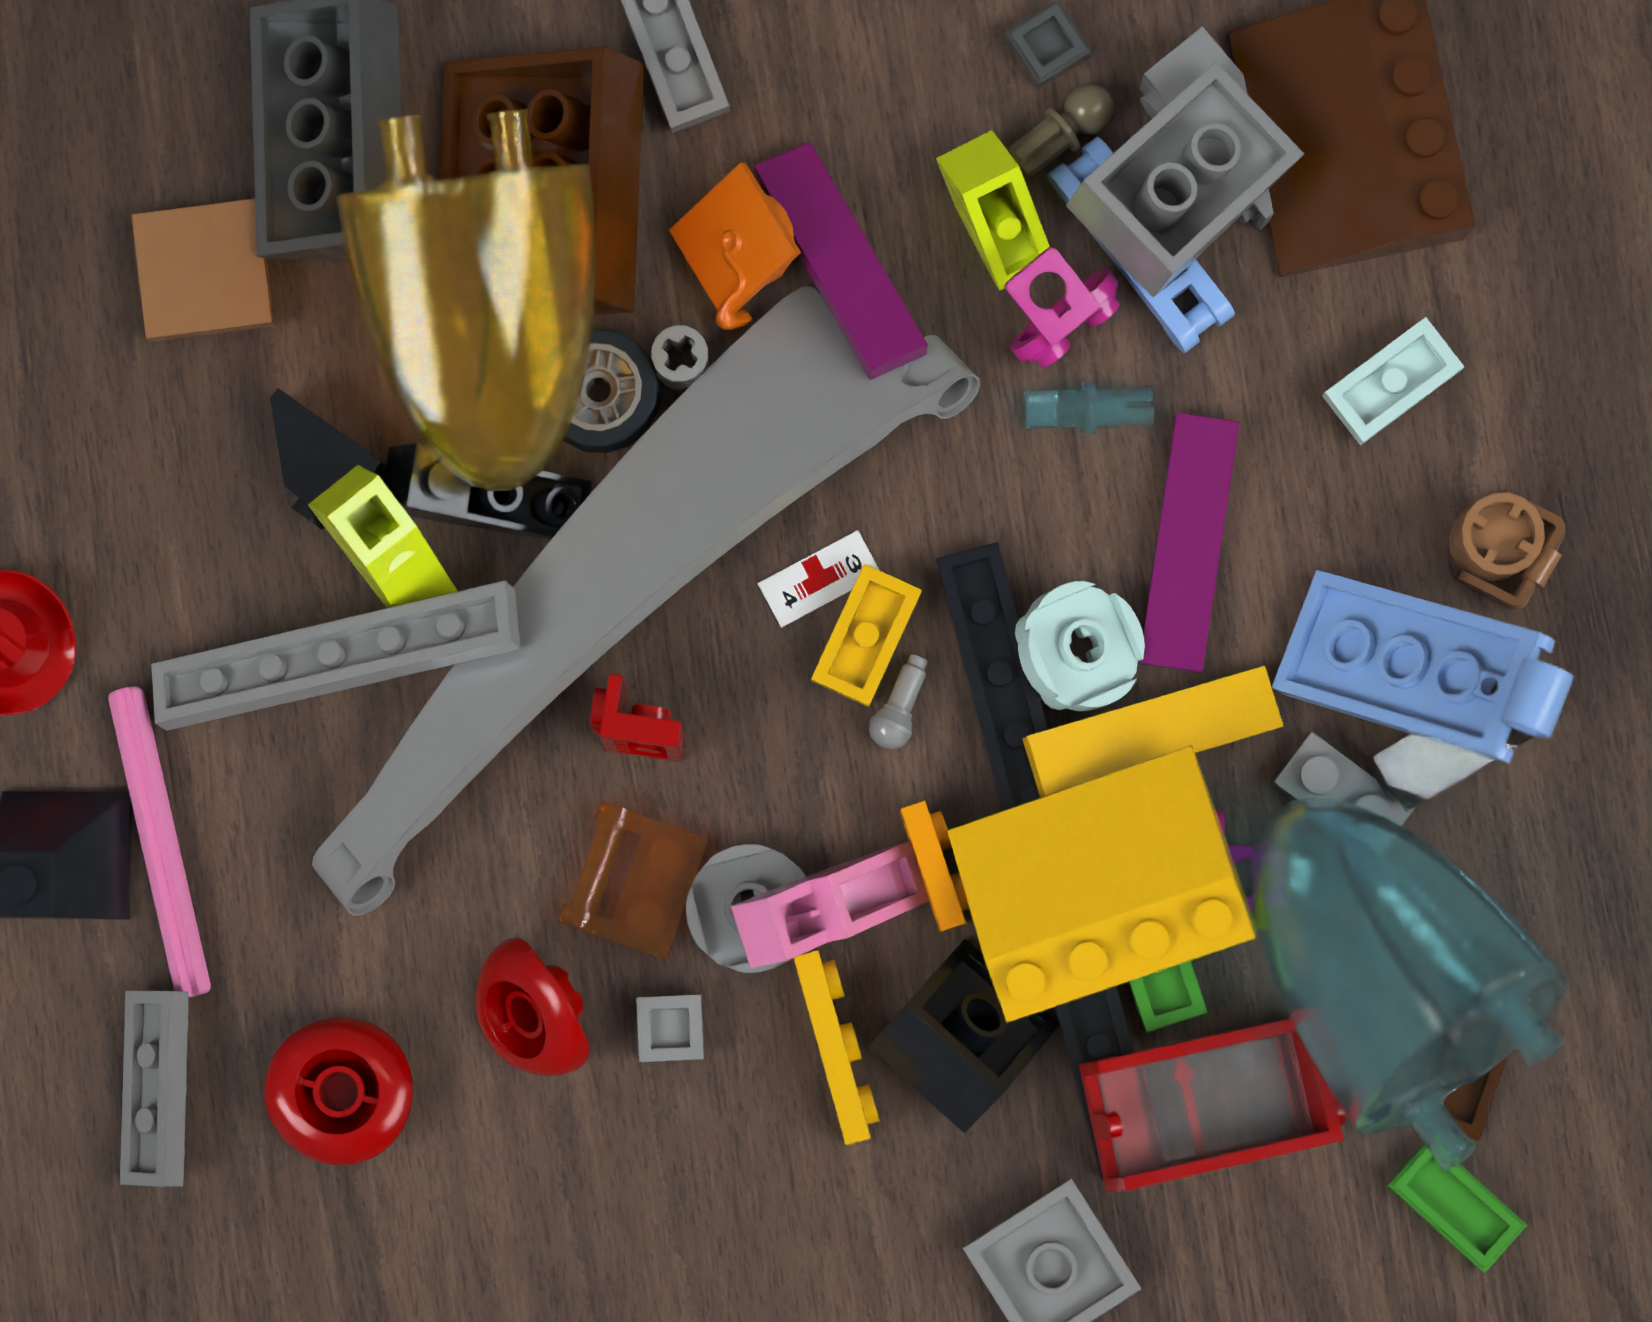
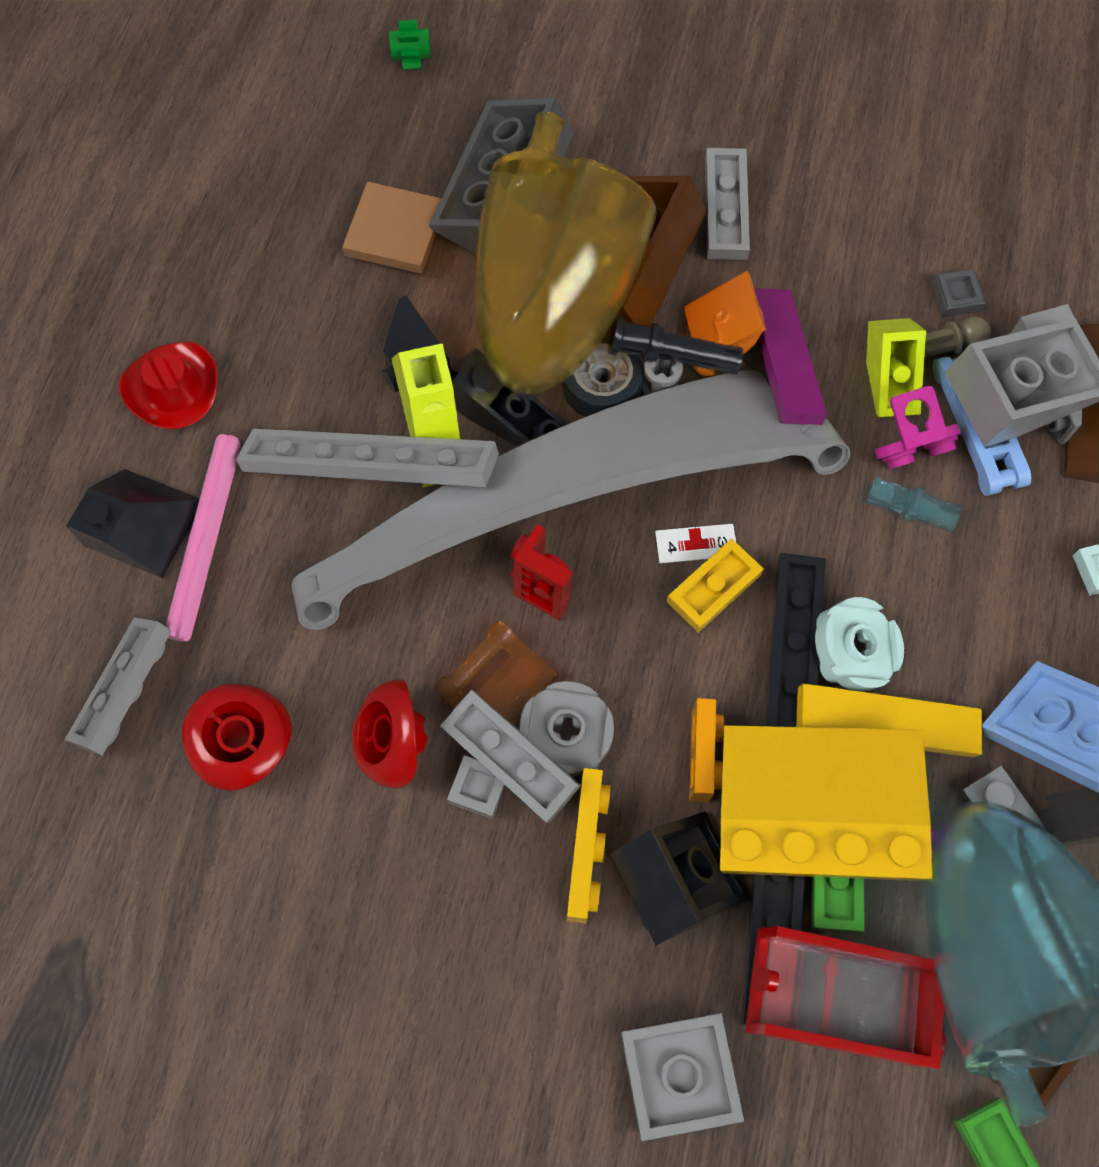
camera: 20 degrees right, 15 degrees down
bright pink slope [731,841,929,968] -> none
light grey piece [869,654,928,749] -> none
magenta tile [1138,412,1240,674] -> none
none -> light grey plate [440,690,581,823]
none -> black pin [608,315,743,375]

